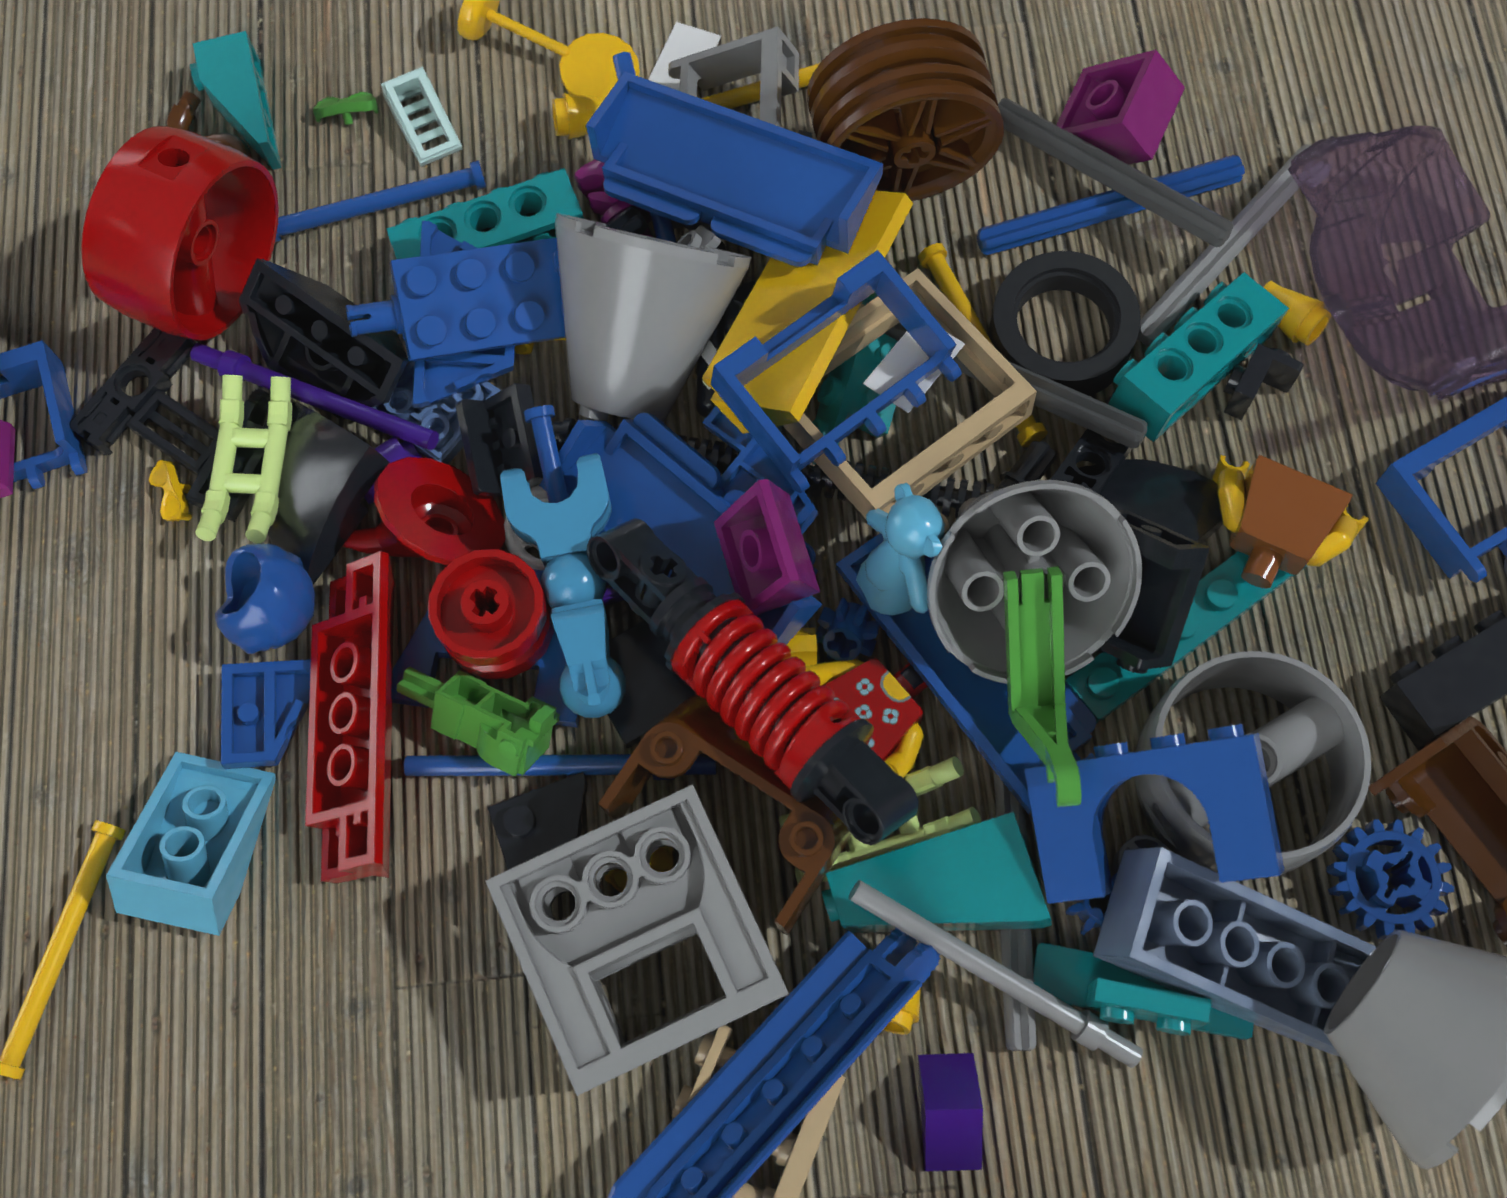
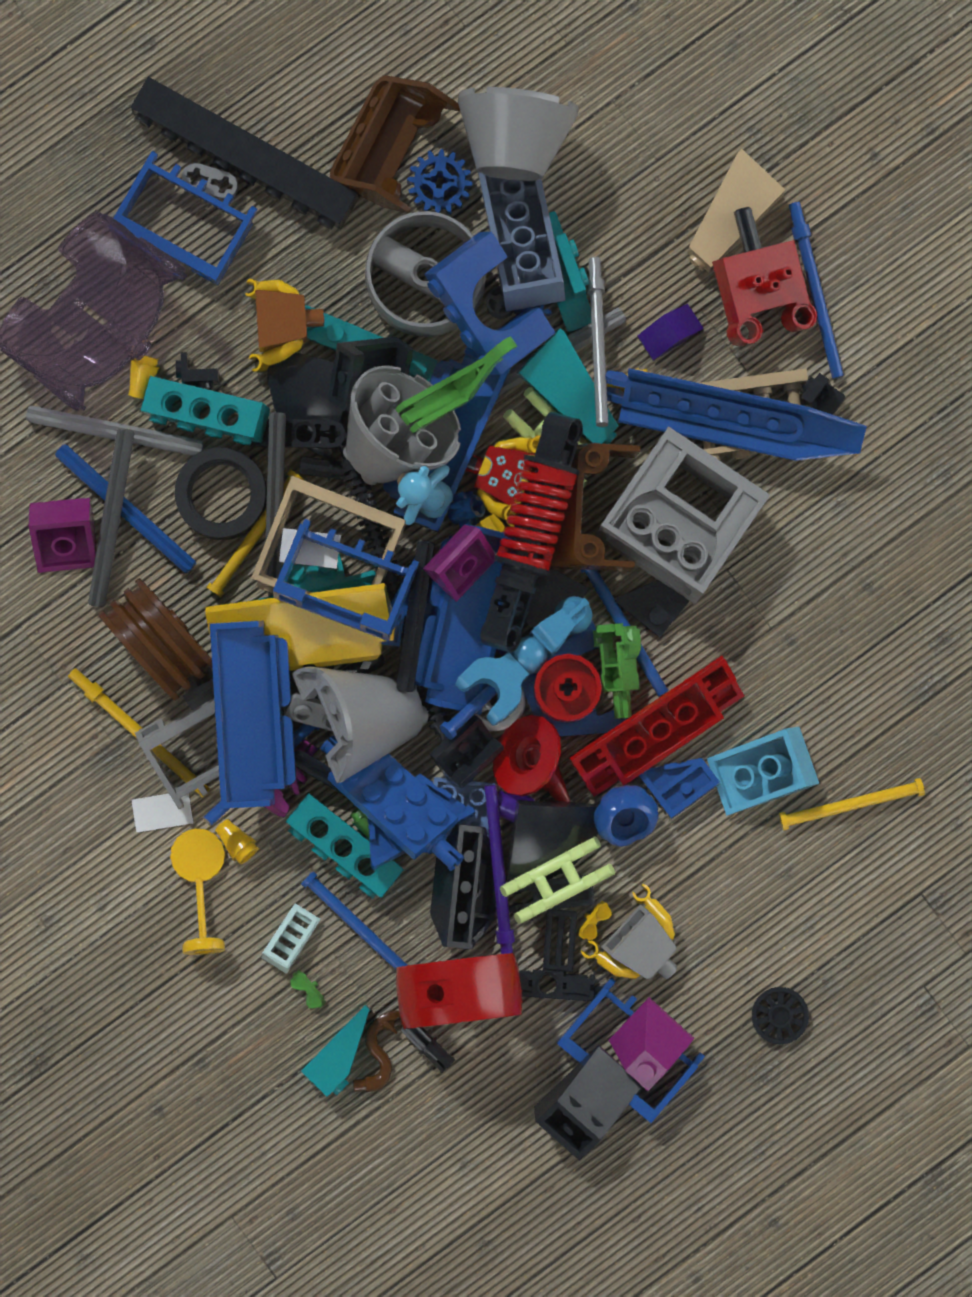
camera: 125 degrees left, 15 degrees up
none -> black axle [396,541,435,692]
none -> light grey torso [581,884,677,979]

